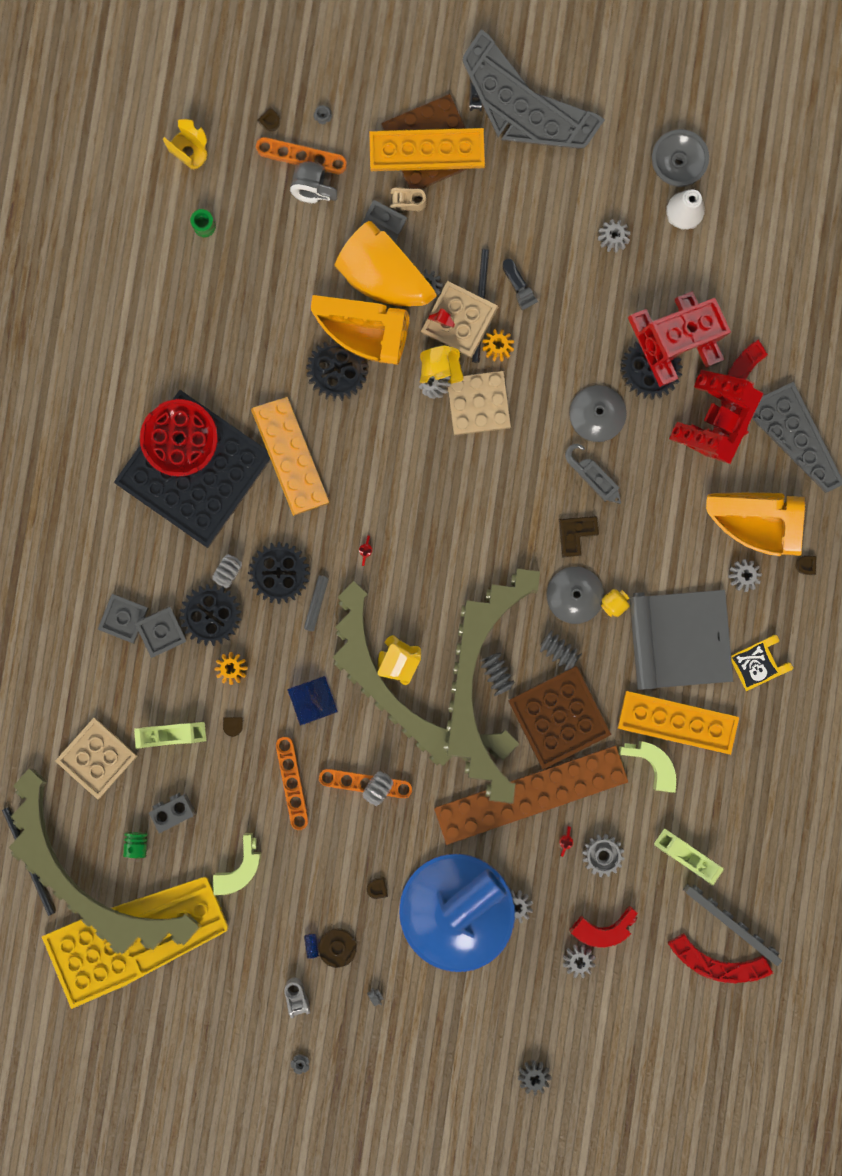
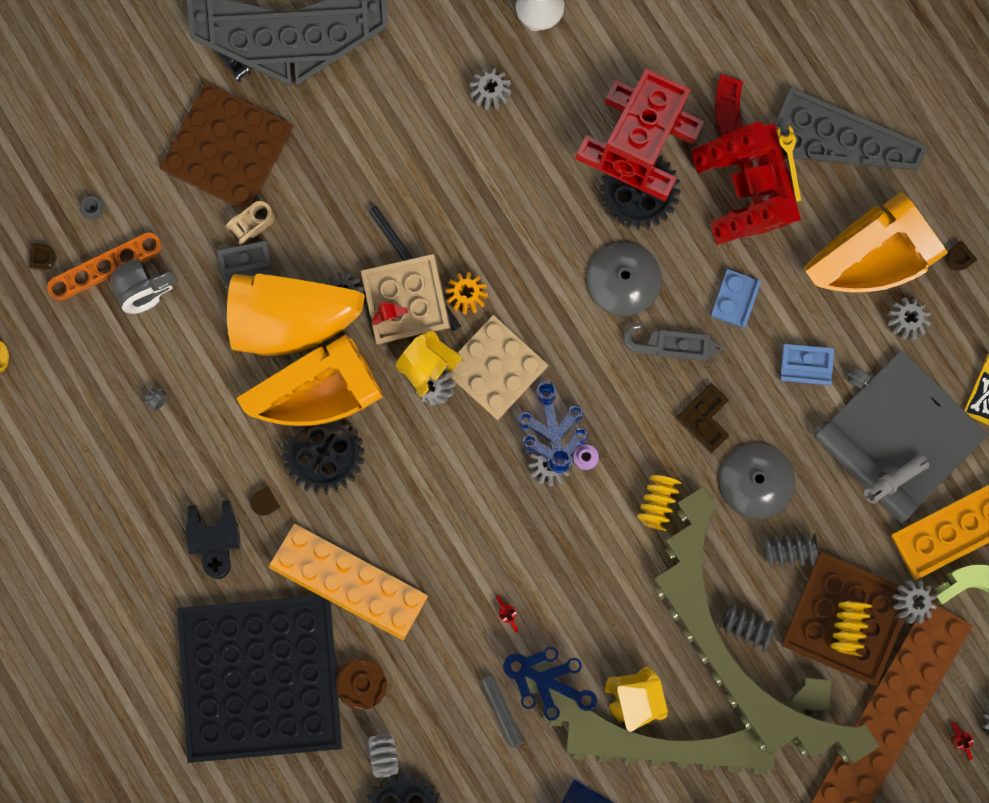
camera: 40 degrees left, 5 degrees down
red brick [140,399,218,477] -> none
green piece [190,209,216,238] -> none
black gear [248,542,311,604] -> none
light orange plate [369,128,485,171] -> none
piece [502,259,538,310] -> none
yellow head [601,589,630,617] -> none
none -> dark grey plate [145,388,168,411]
none -> black piece [186,500,241,579]
none -> dark brown tile [250,486,281,516]
none -> reddish brown tile [335,658,387,710]
none -> clear blue plant [503,646,597,721]
none -> clear blue plant [518,381,588,473]
none -> light grey gear [528,443,572,487]
none -> lavender plate [573,445,599,470]
none -> yellow piece [637,475,682,532]
none -> medium blue plate [711,269,761,329]
none -> yellow flag [777,125,801,202]
none -> medium blue plate [780,344,834,386]
none -> yellow piece [830,600,872,657]
none -> dark grey plate [847,367,871,389]
none -> light grey pin [864,454,929,504]
none -> light grey gear [892,580,937,623]

